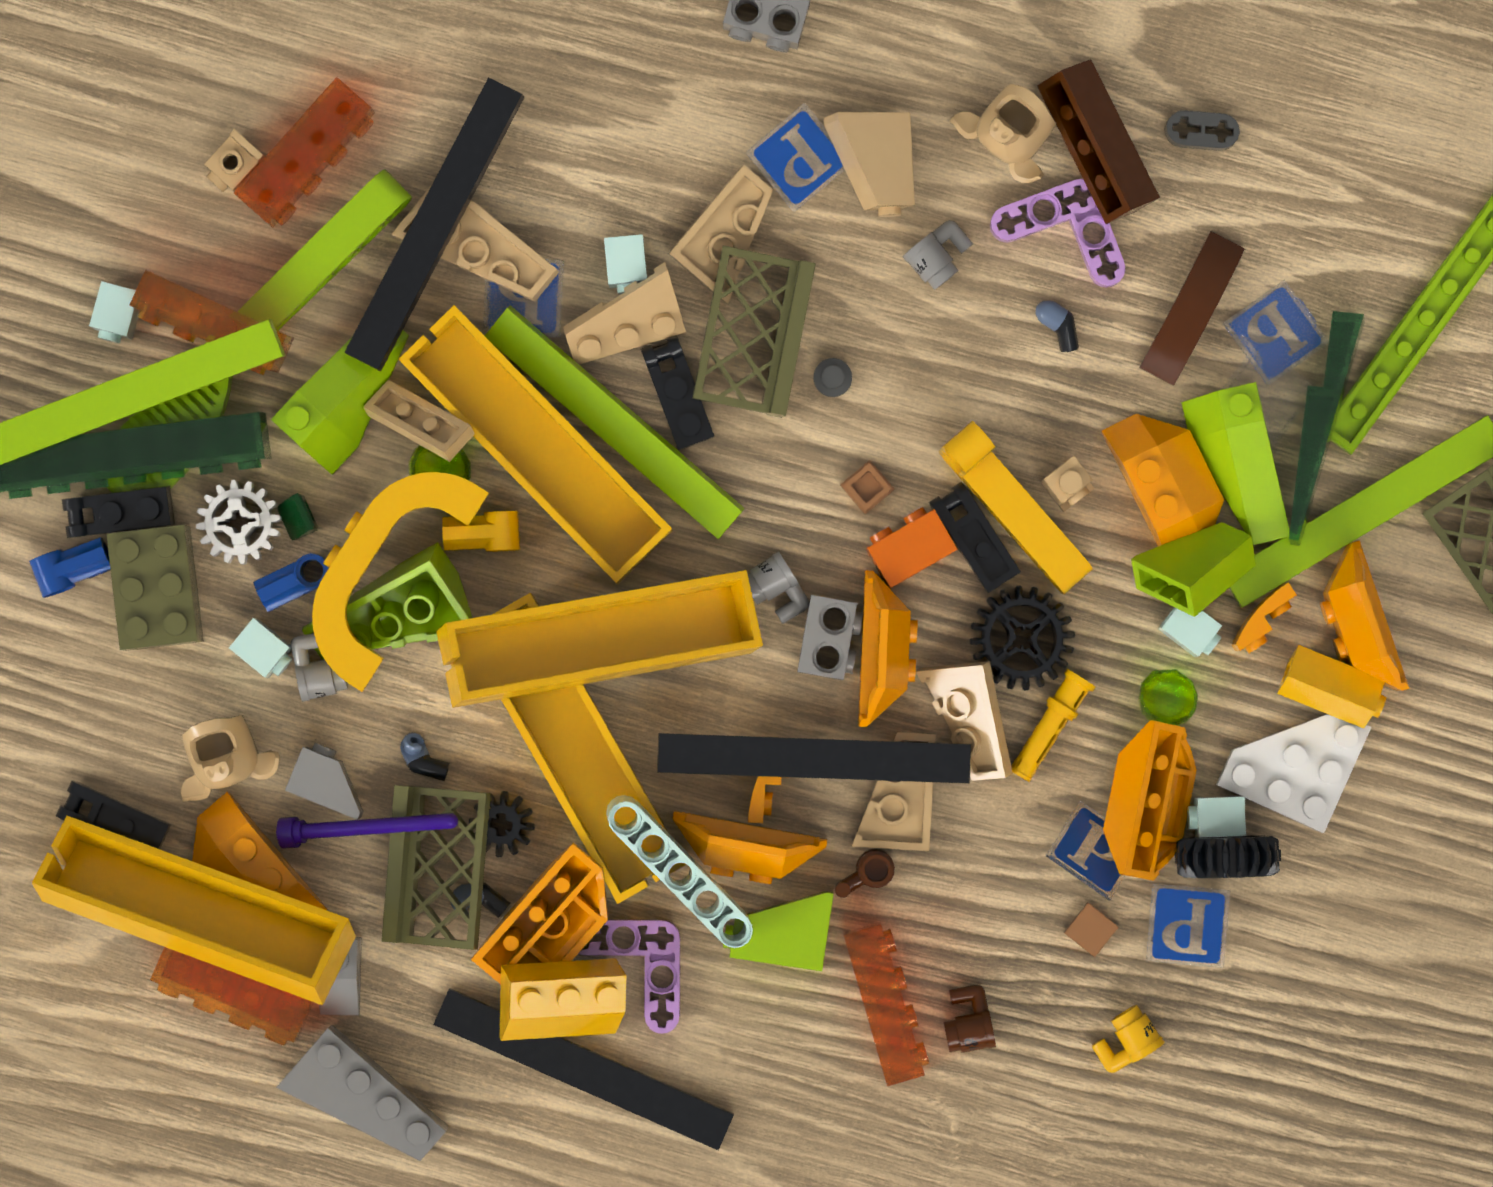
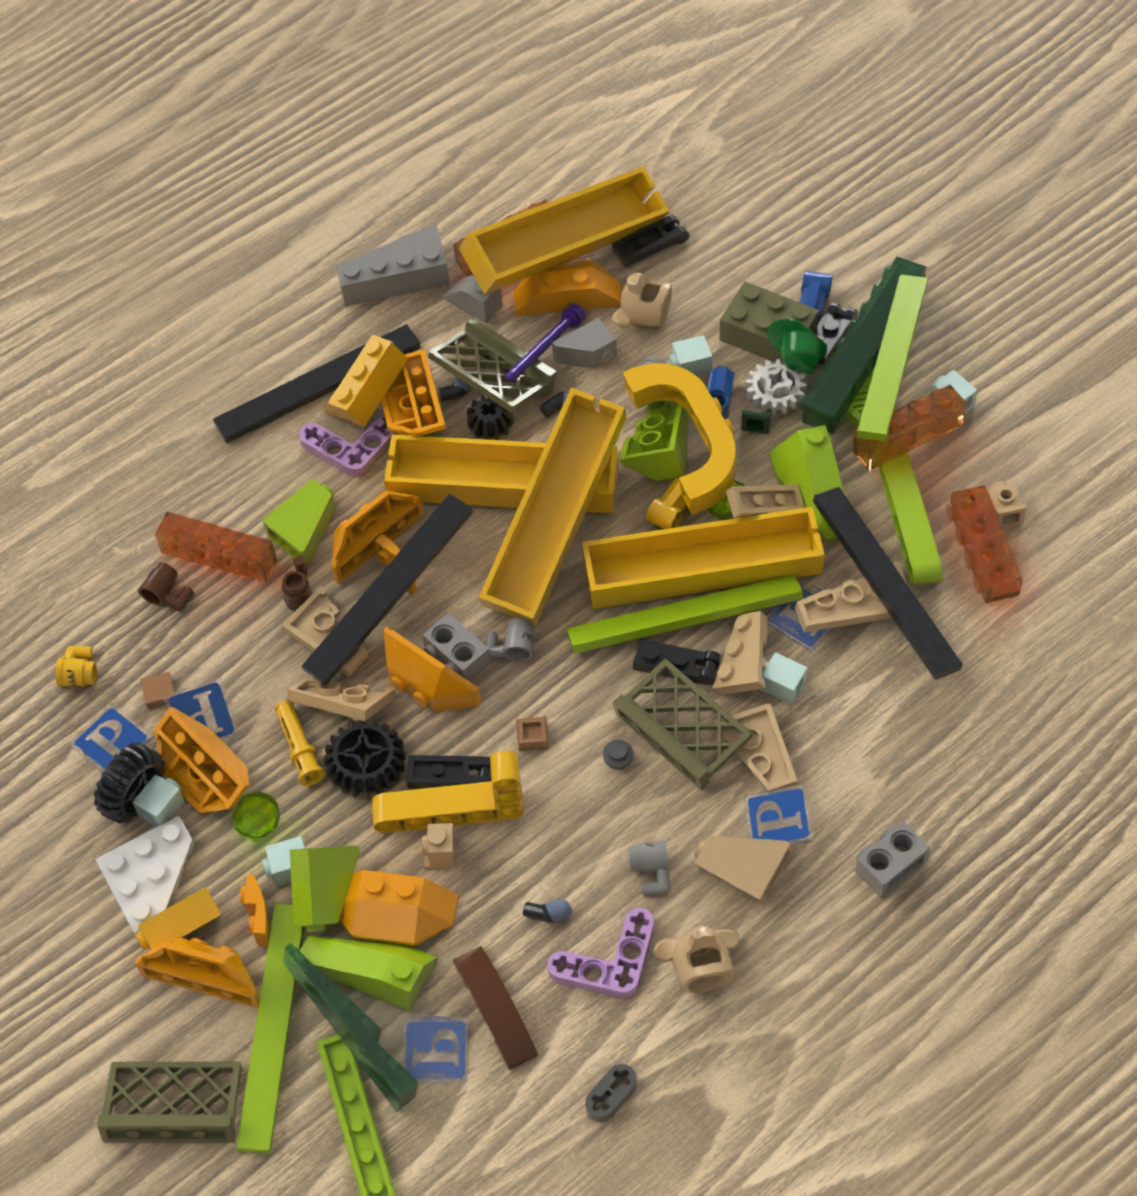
camera: 130 degrees right, 30 degrees down
light aqua beam [606,795,753,948] -> none
orange brick [866,507,958,589] -> none
reddish brown brick [1037,59,1160,224] -> none
none -> green piece [767,319,828,375]

